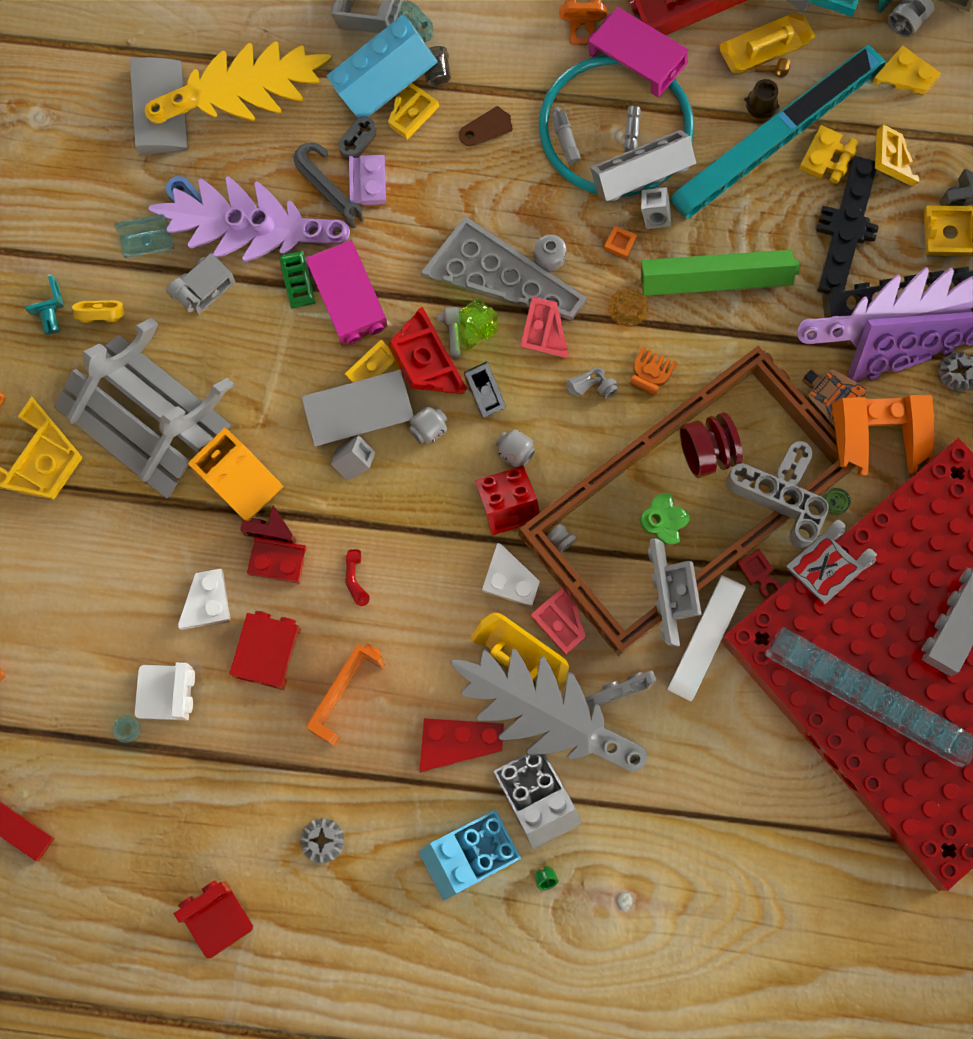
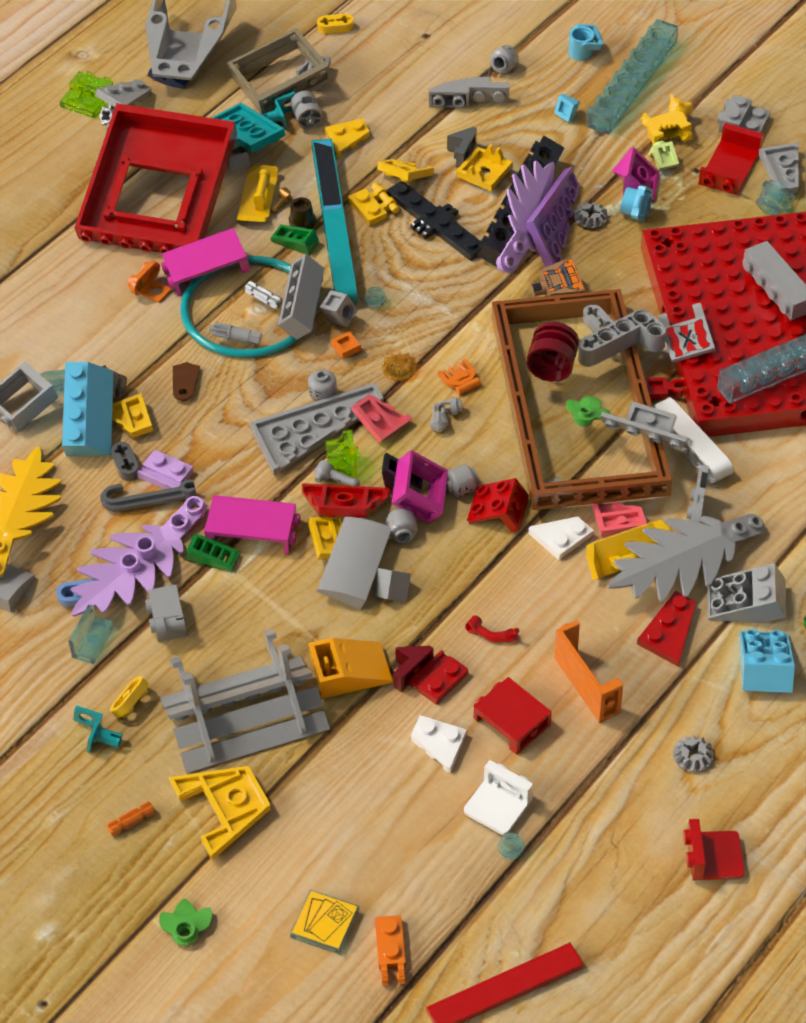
camera: 60 degrees left, 25 degrees down
bright green brick [641,250,799,296] -> none
orange wedge [832,395,934,476] -> none
none -> green slope [270,224,319,255]
none -> clear light blue plate [365,287,386,307]
none -> dark pink window [392,450,448,524]

